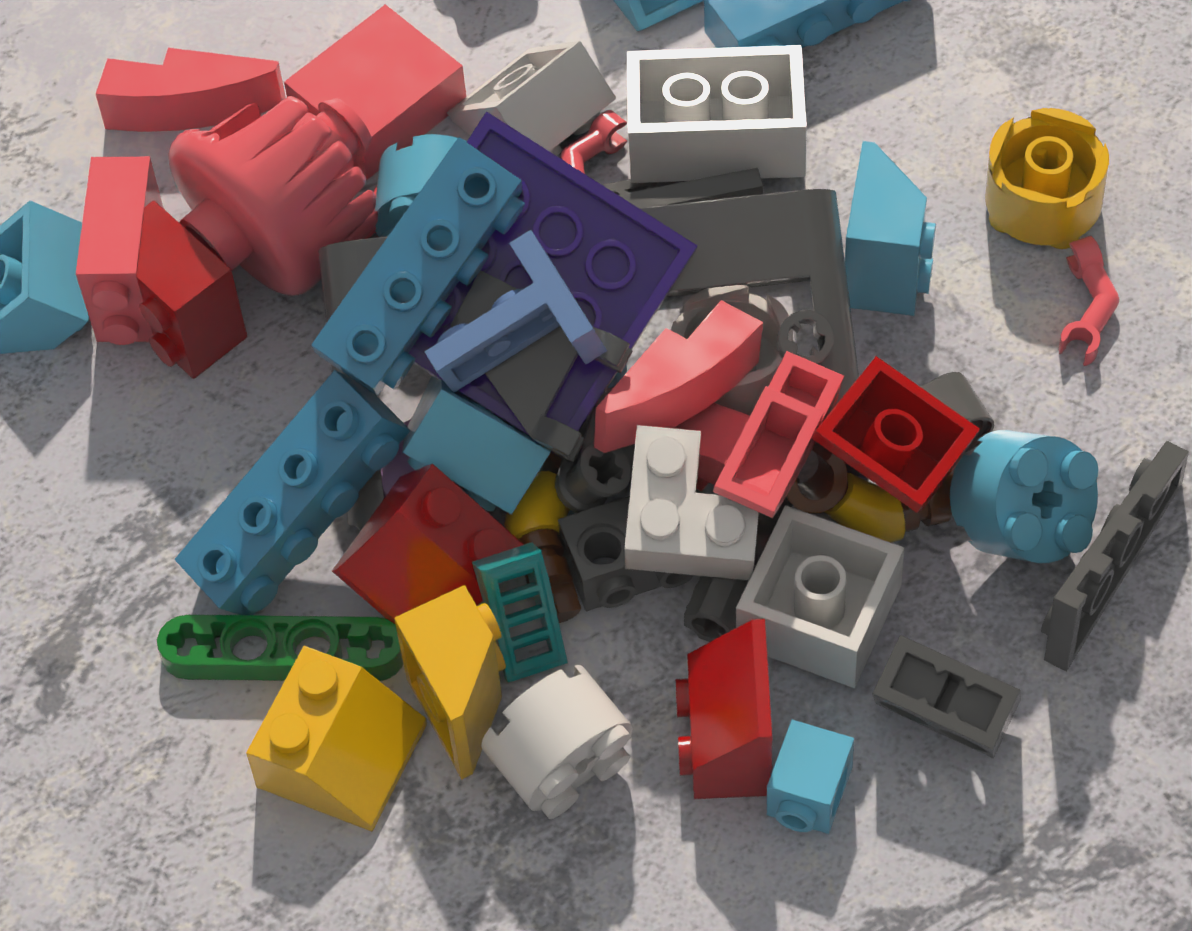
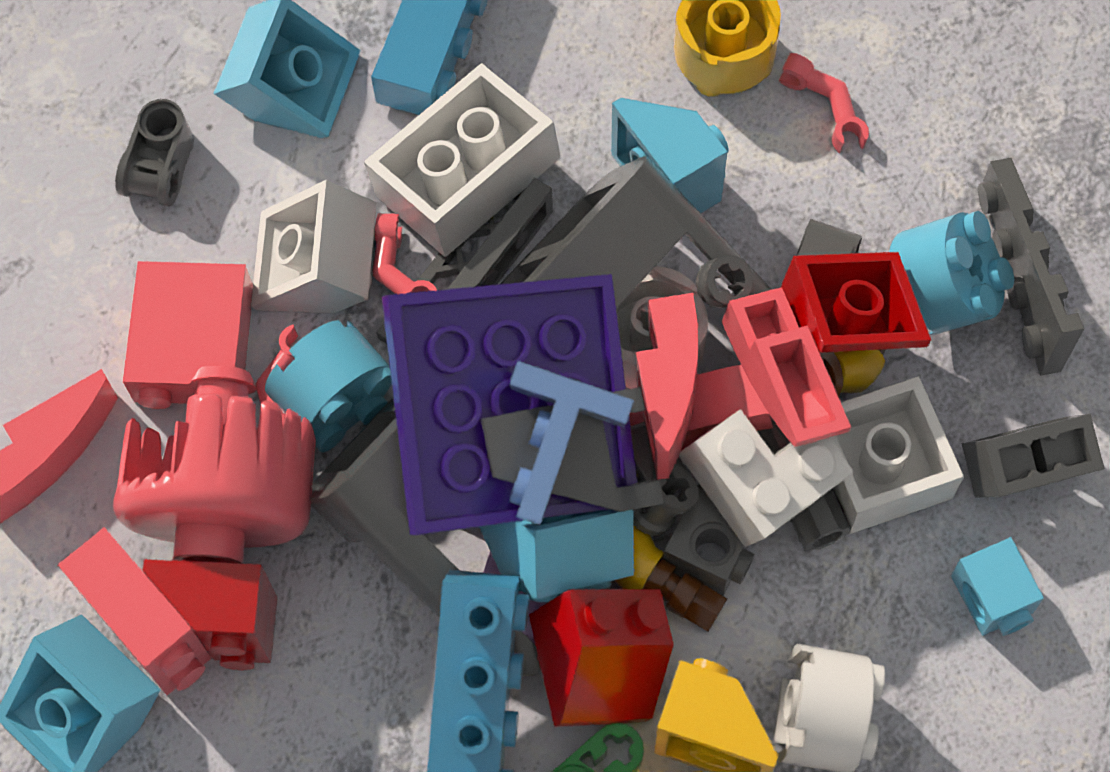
camera: 45 degrees left, 10 degrees up
dark azure brick [311,137,525,396] -> none
teal slope [472,542,568,683] -> none
red slope [675,619,772,799] -> none

